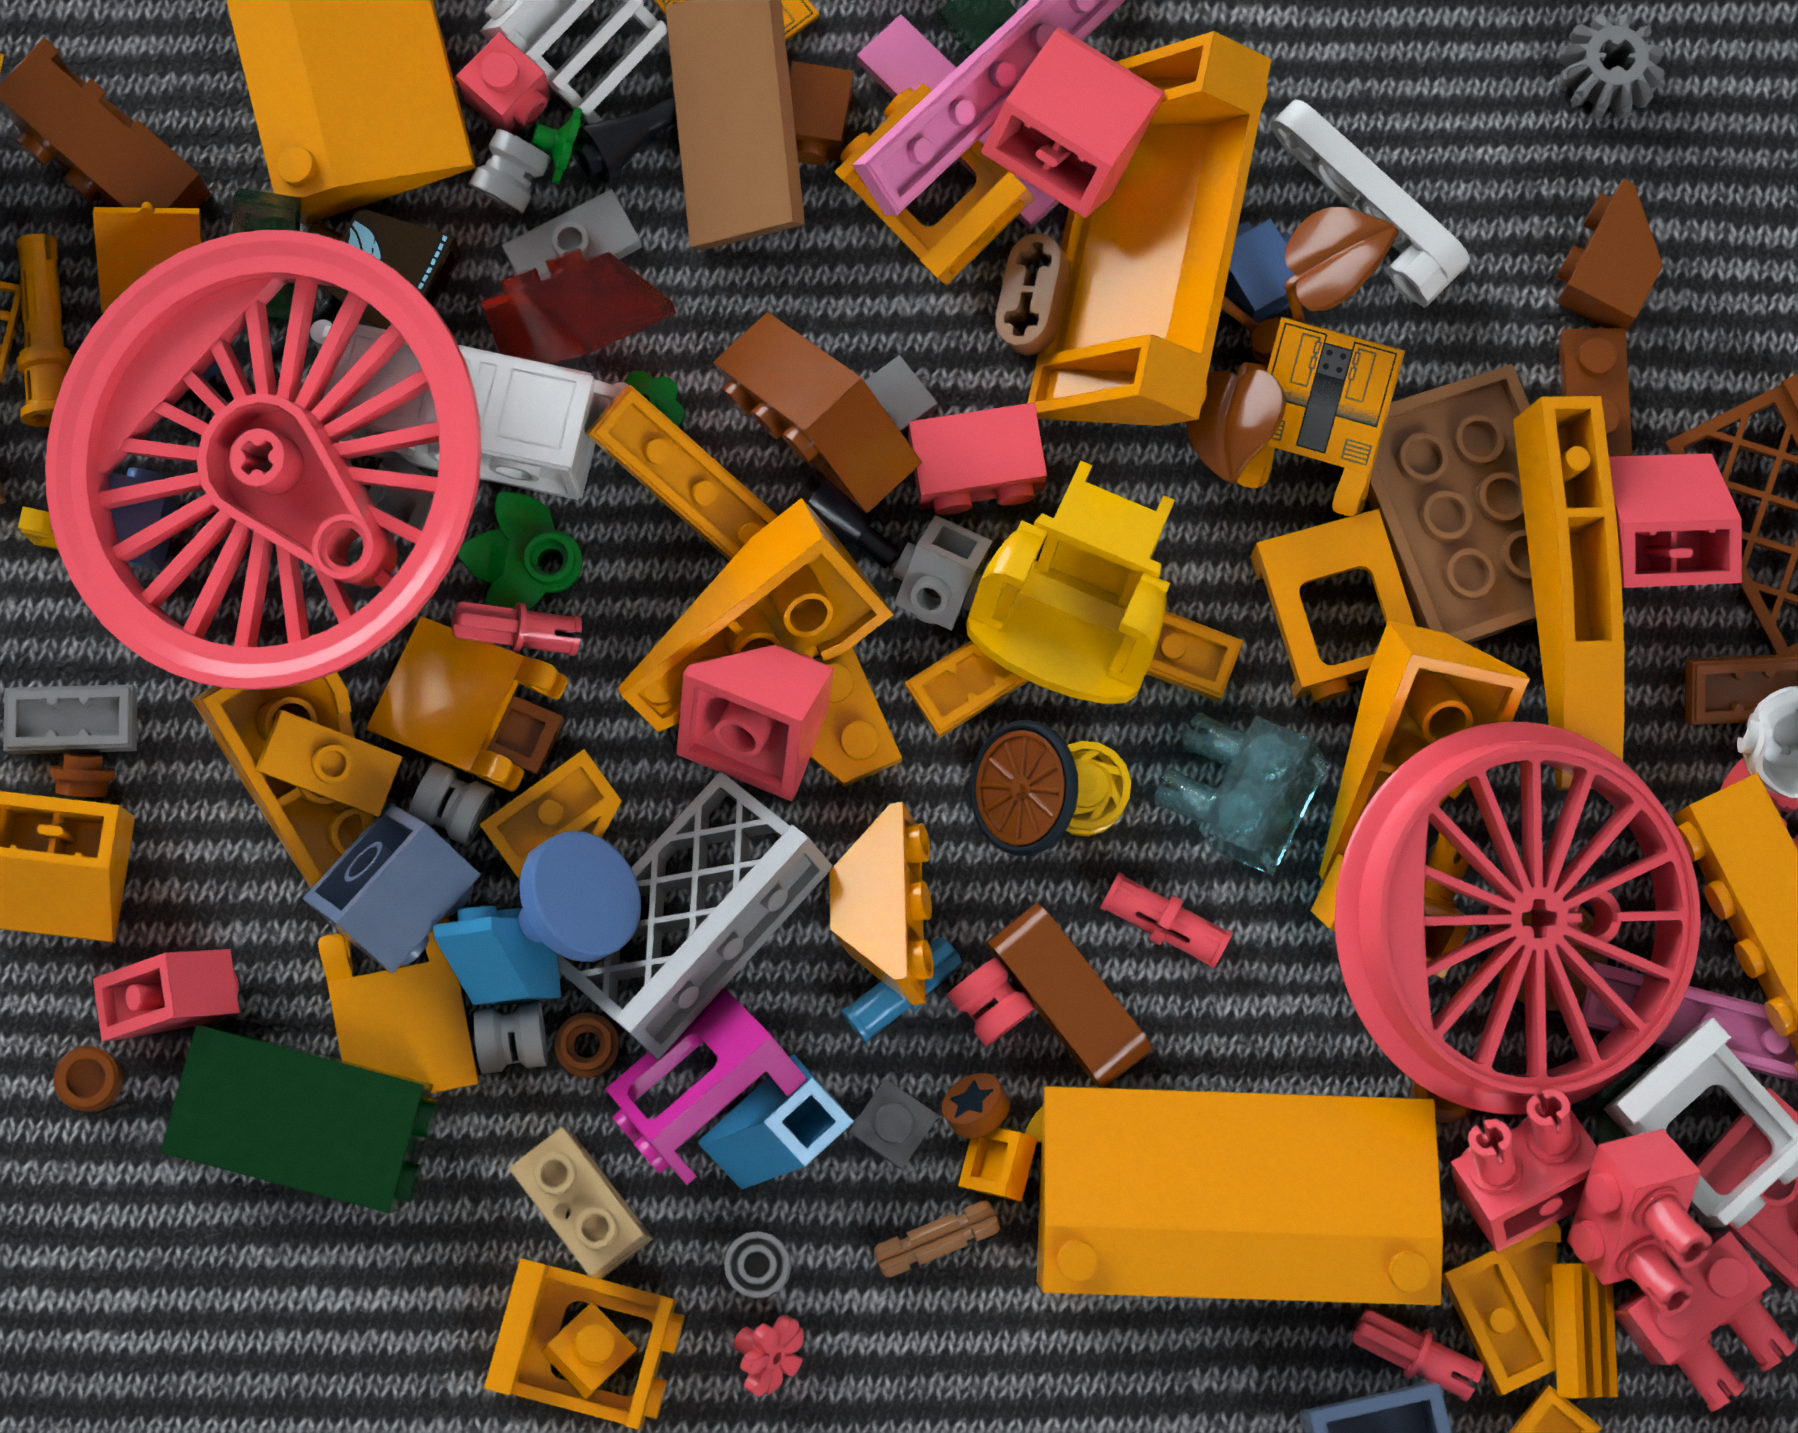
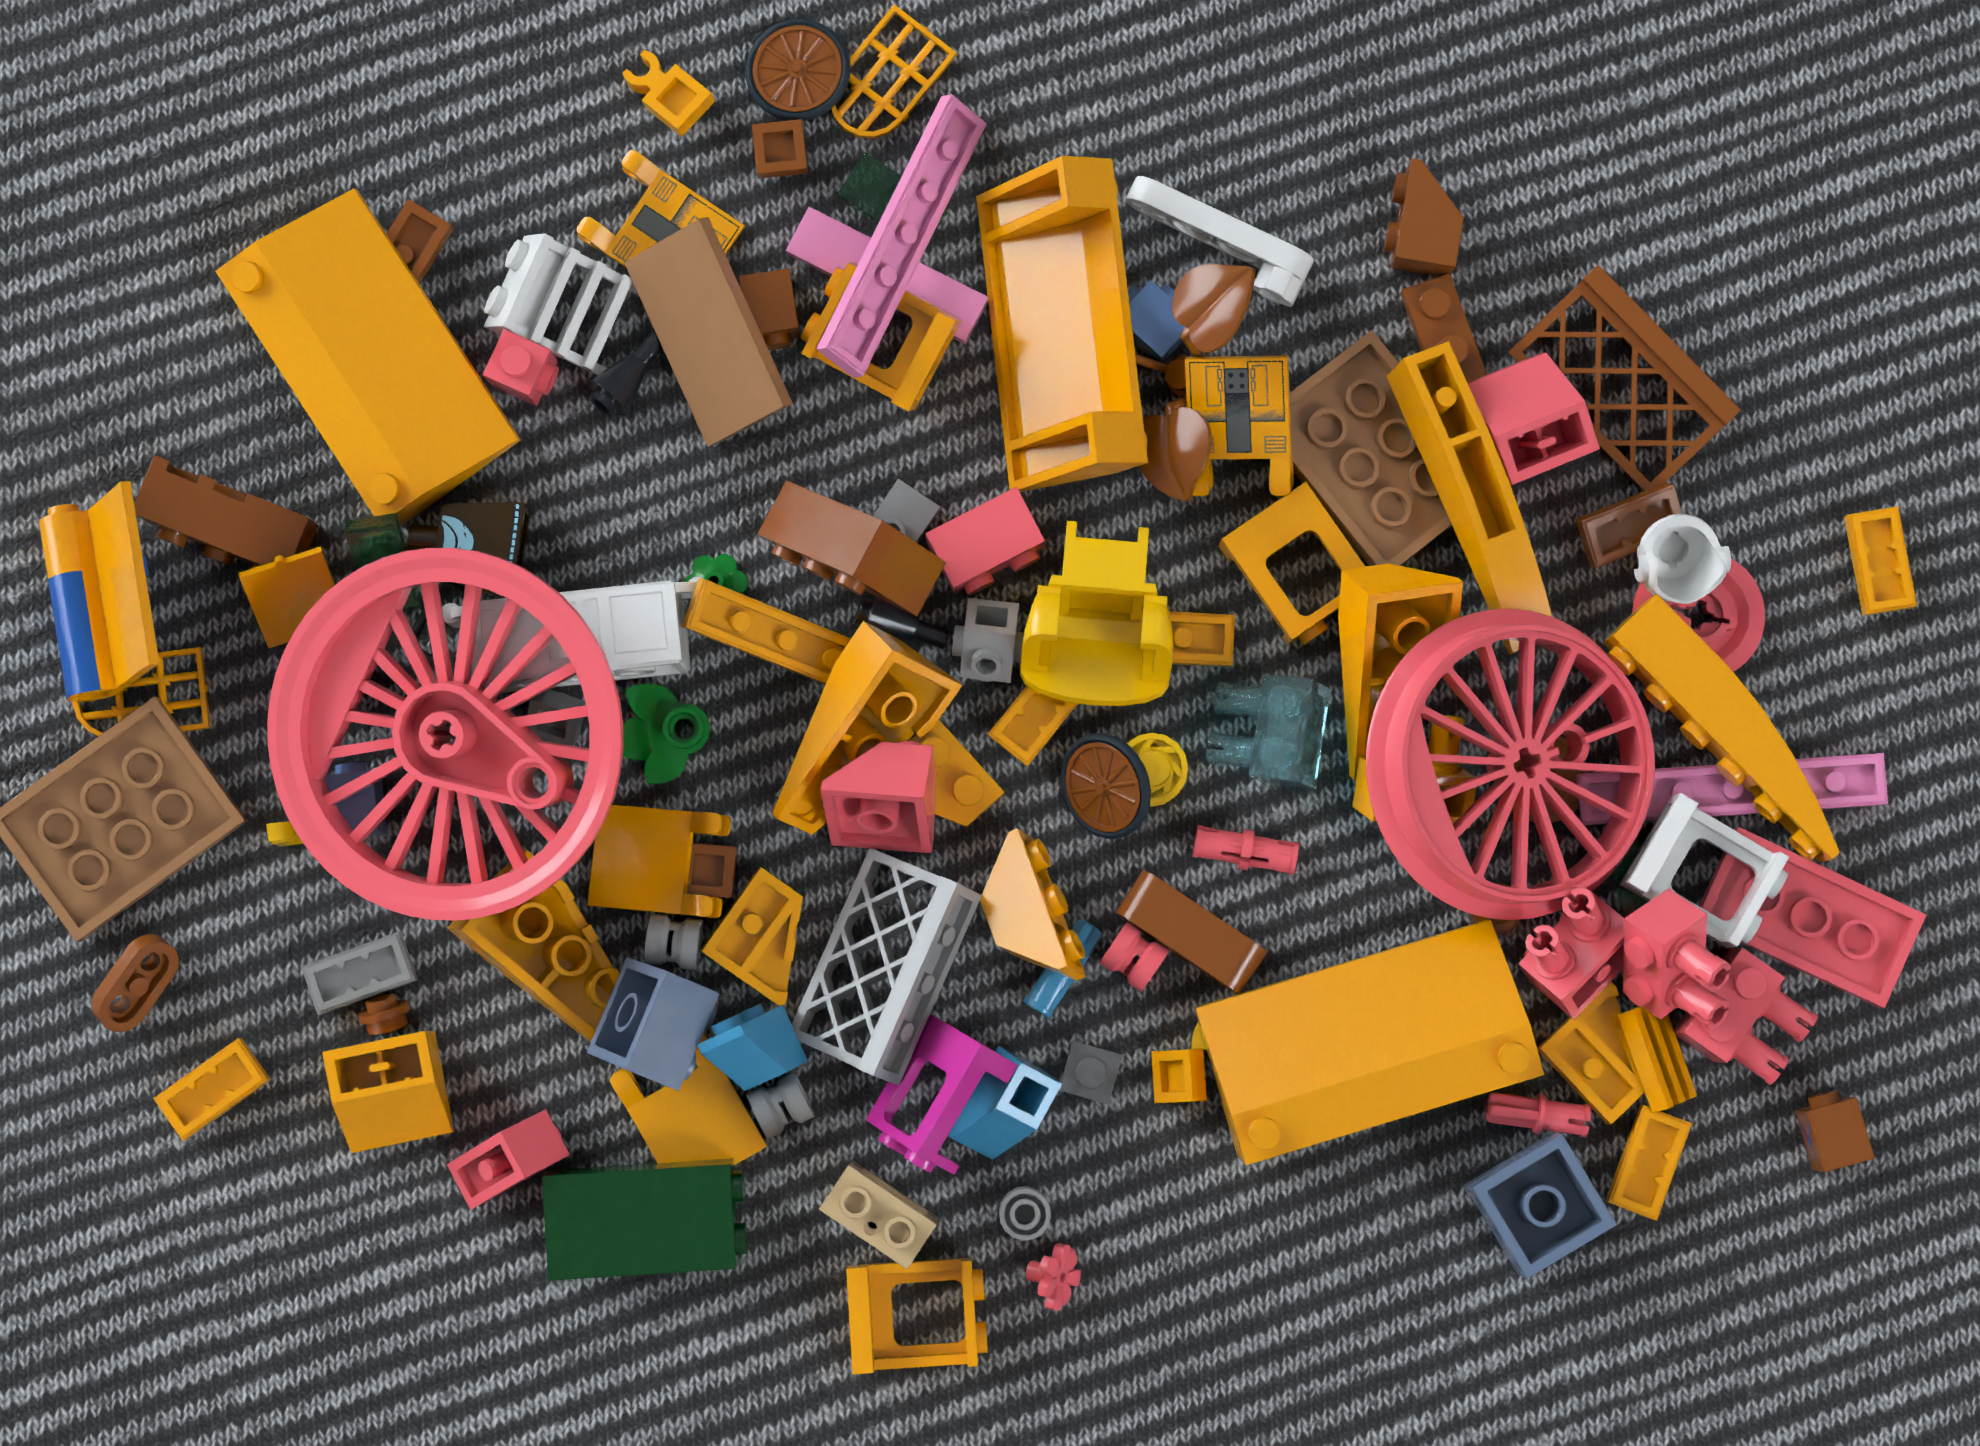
camera: 15 degrees left, 5 degrees up
light orange pin [16,233,74,427] -> none
dark orange tile [54,1046,123,1112] -> none
light orange plate [255,710,402,817] -> none
coral axle [451,601,582,656] -> none
light grey wheel [468,128,552,214] -> none
clear red slope [480,248,676,364] -> none
light grey plate [502,189,642,304] -> none
medium blue tile [518,831,641,962] -> none
green plant [530,107,582,184] -> none
light orange plate [541,1302,637,1399] -> none
dark orange plate [554,1013,620,1078] -> none
medium nougat axle [874,1200,1000,1277] -> none
dark orange tile [942,1073,1010,1138] -> none
coral slope [980,27,1165,218] -> none
medium nougat beam [995,233,1070,355] -> none
light grey gear [1558,12,1665,120] -> none

